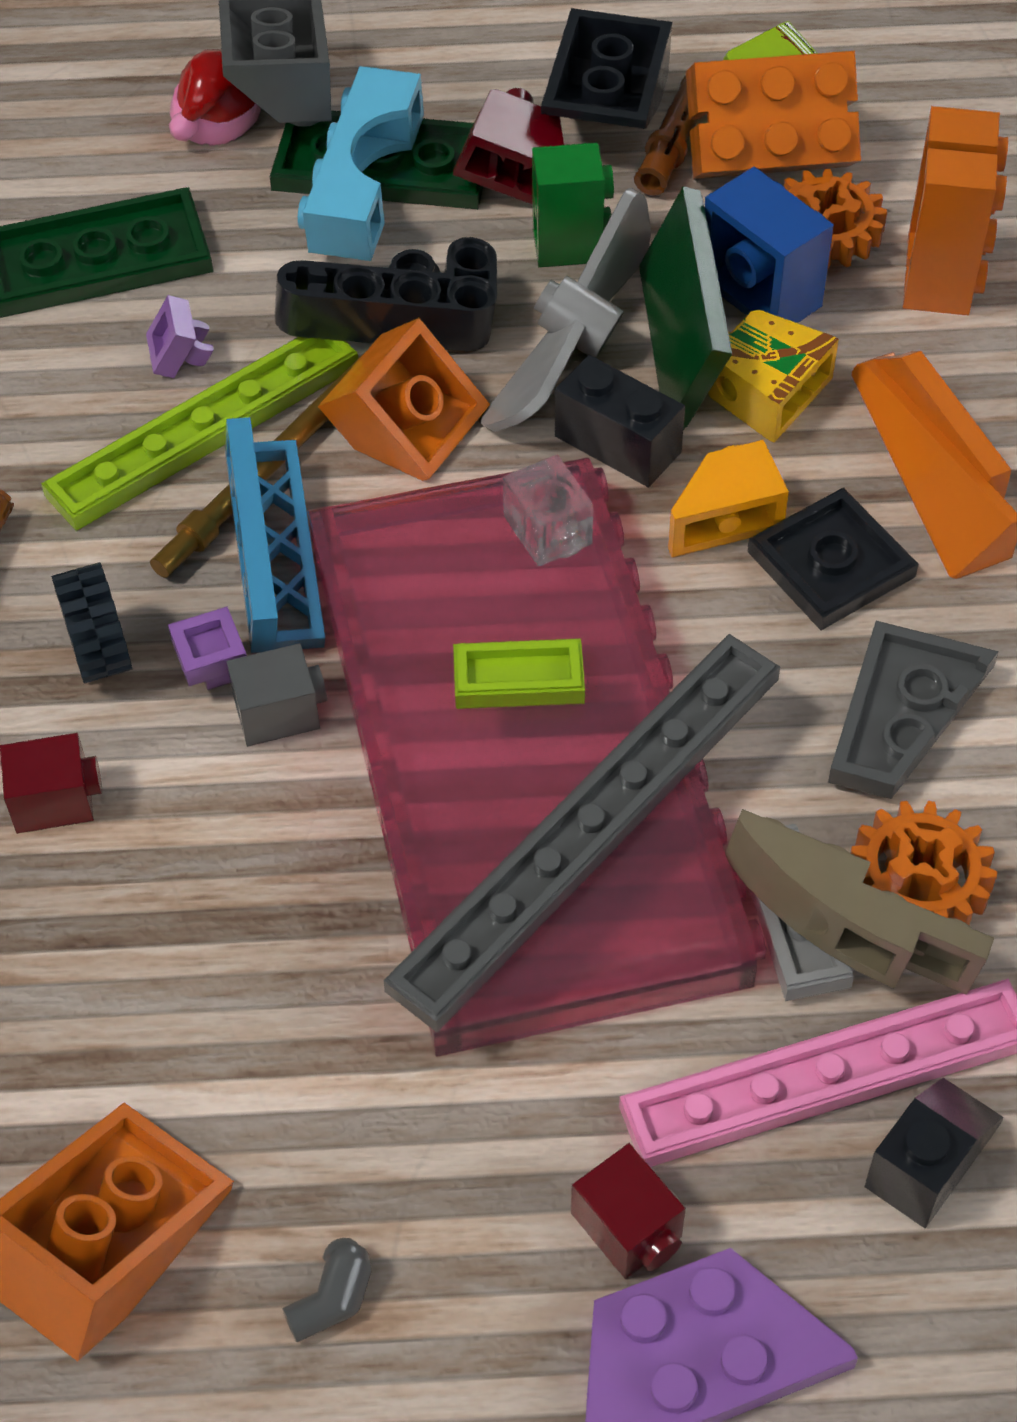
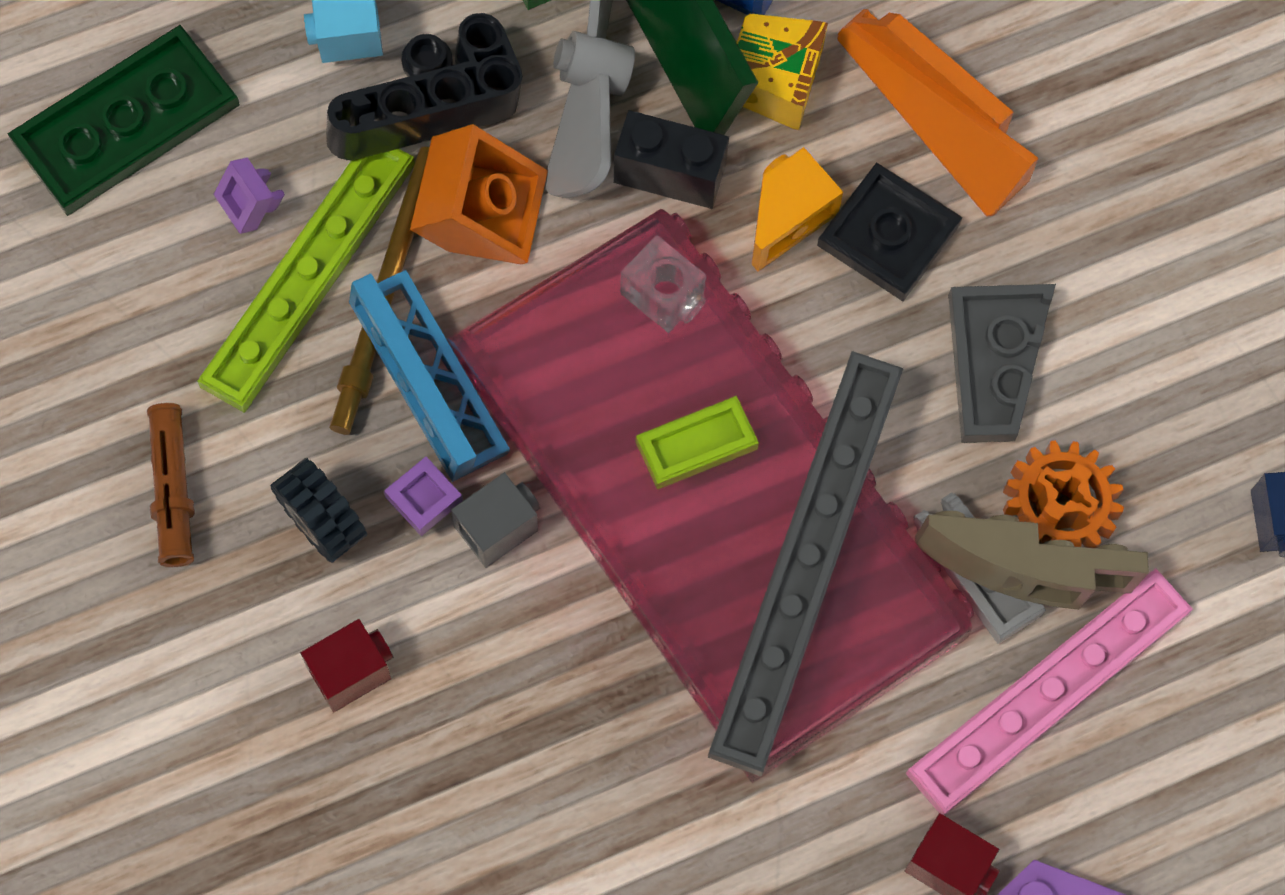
camera: 25 degrees left, 15 degrees up
black slope [864,1078,1004,1229] -> none

